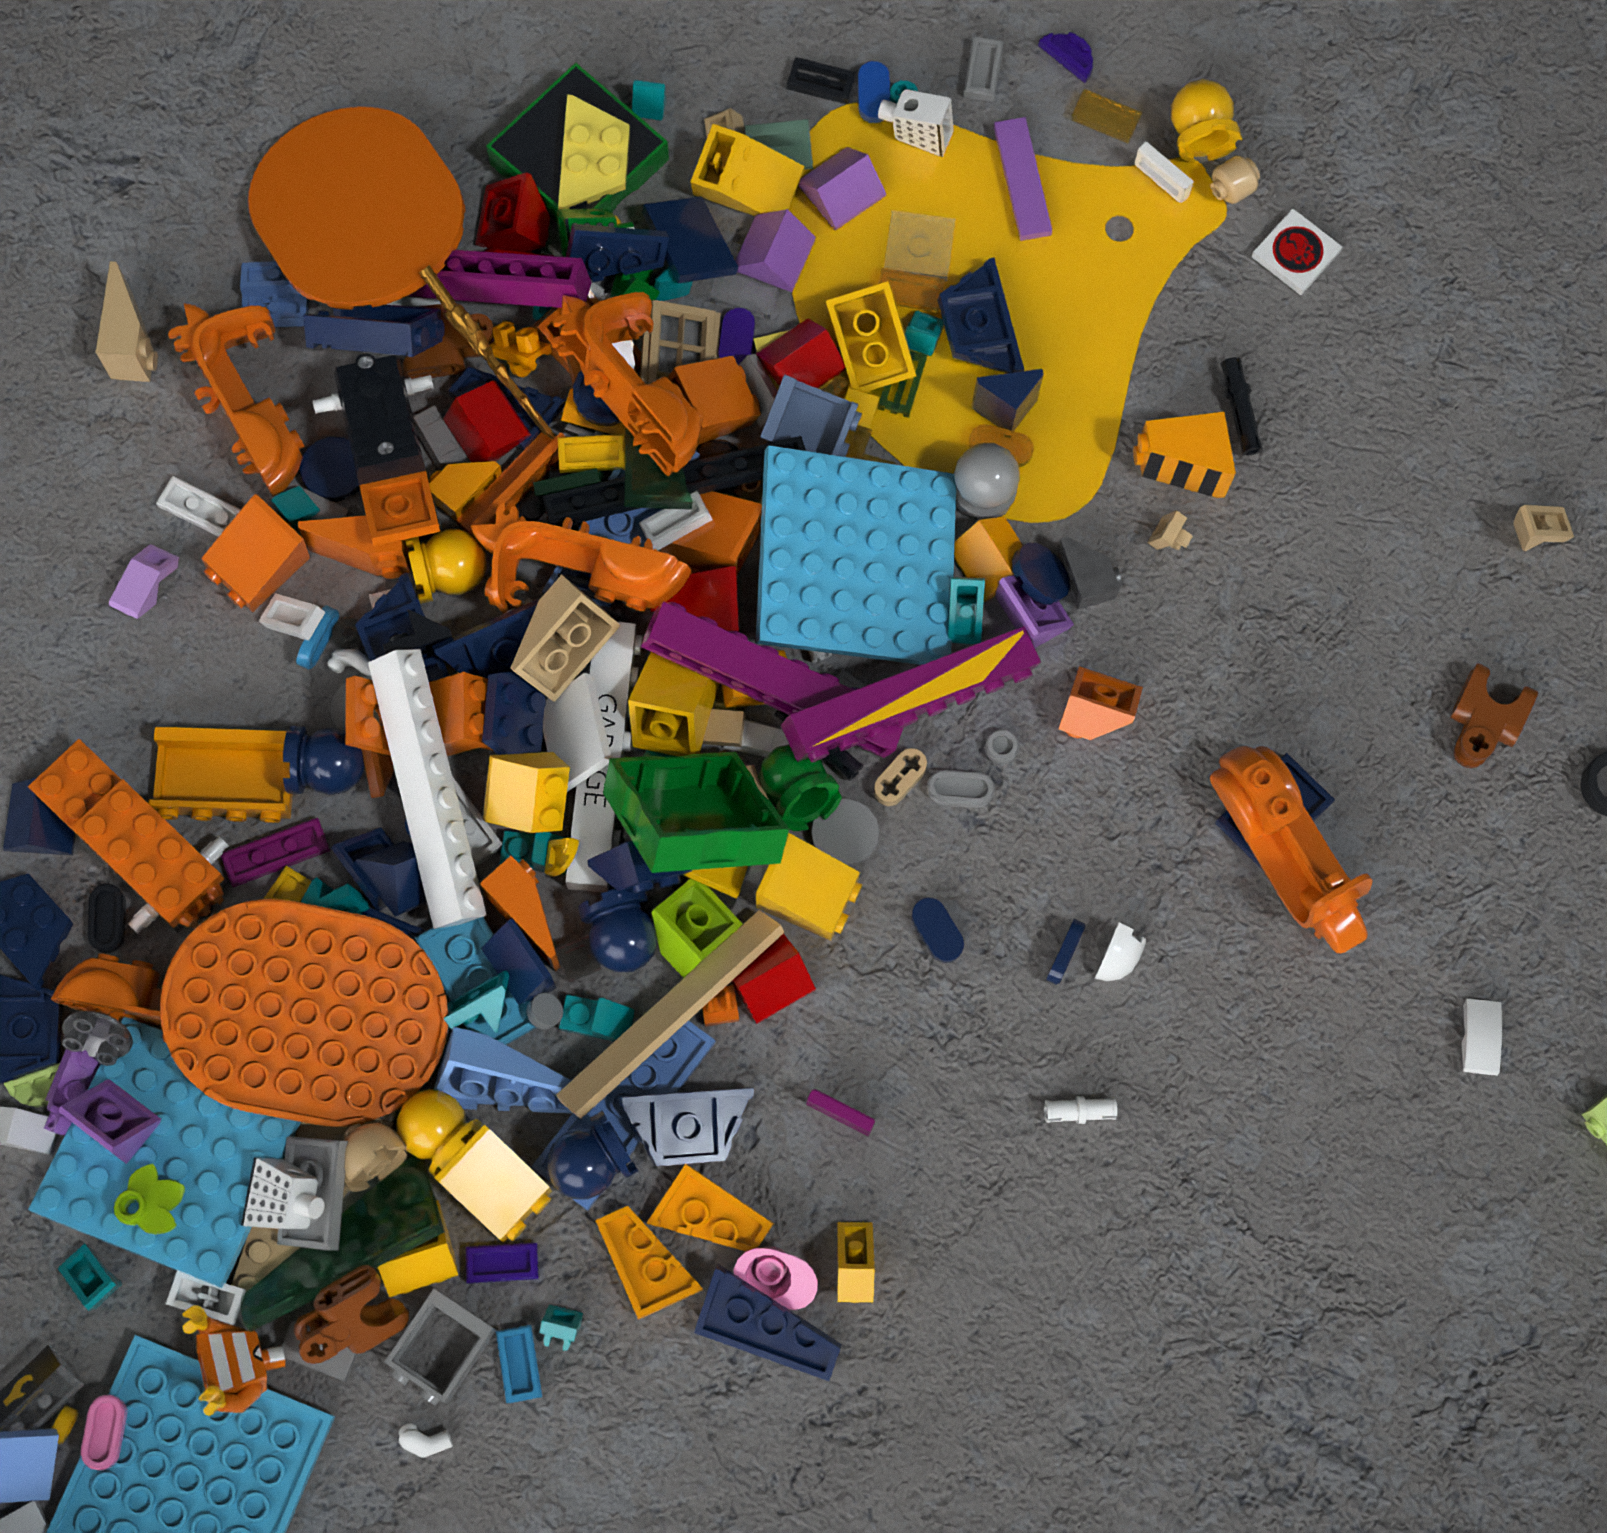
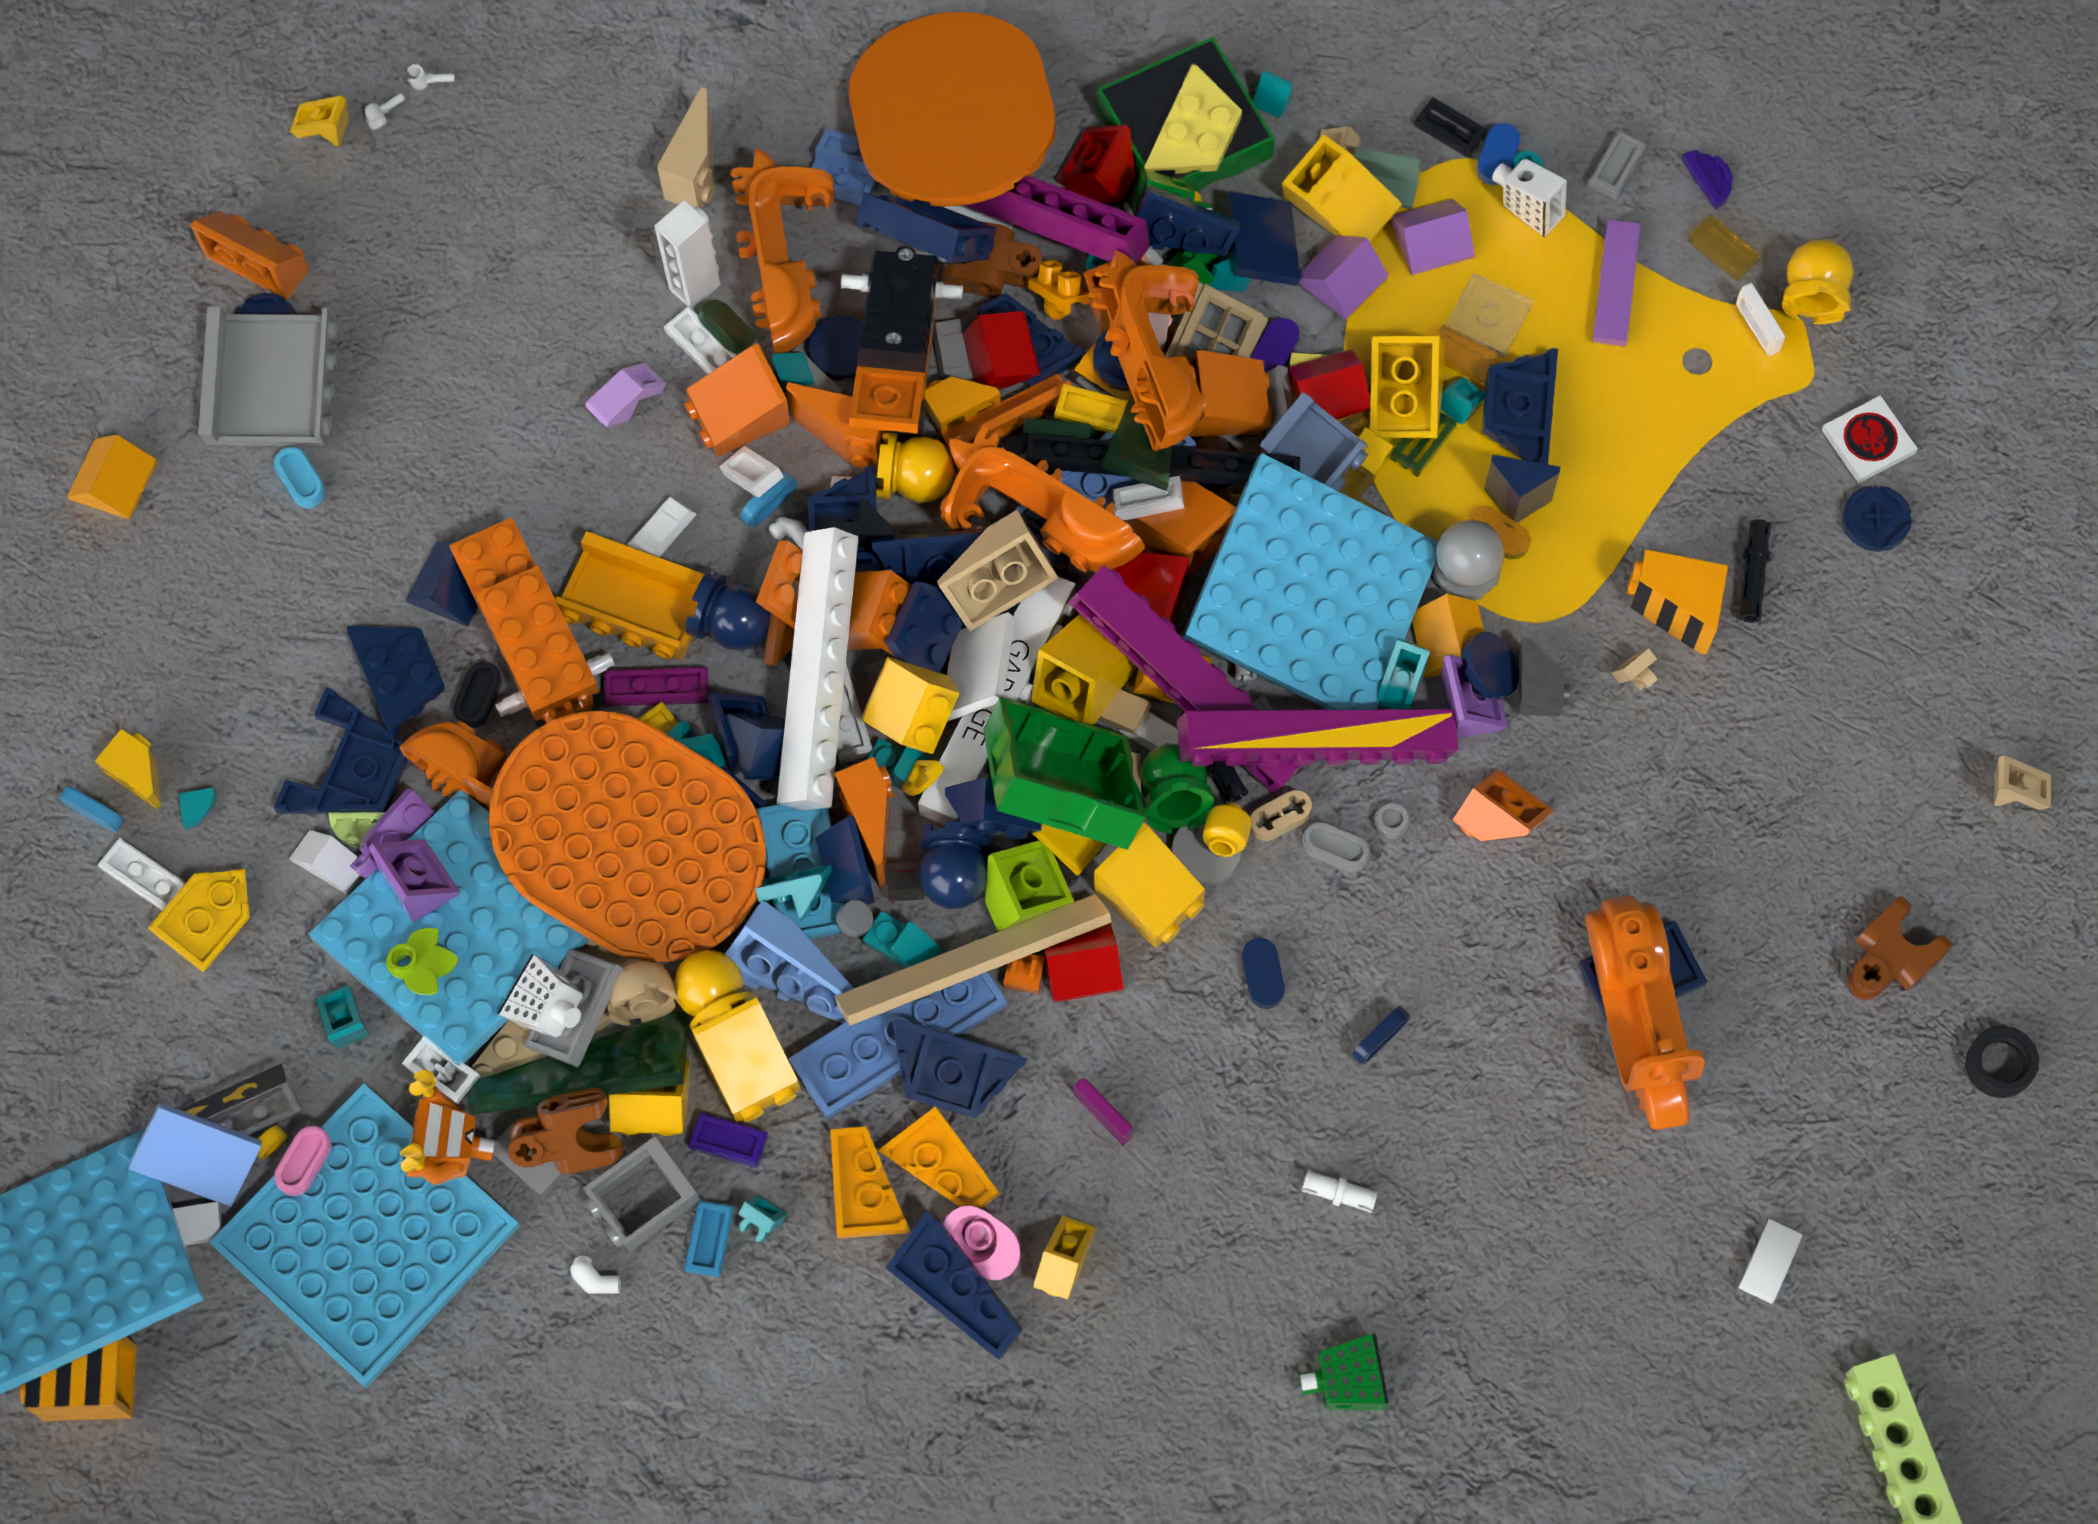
camera: 25 degrees right, 5 degrees down
flat silver dish [62,1011,133,1066] -> none
pearl gold sword [419,265,555,439] -> none
dark blue tile [546,1111,638,1200] -> none
white brick [1094,922,1146,981] -> none
tan head [1211,156,1260,204] -> none
none -> white tile [627,495,697,558]
none -> white brick [654,200,721,309]
none -> tile [699,300,755,354]
none -> yellow head [1202,803,1252,857]
none -> green torso [1299,1333,1389,1411]
none -> dark blue tile [1842,486,1912,552]

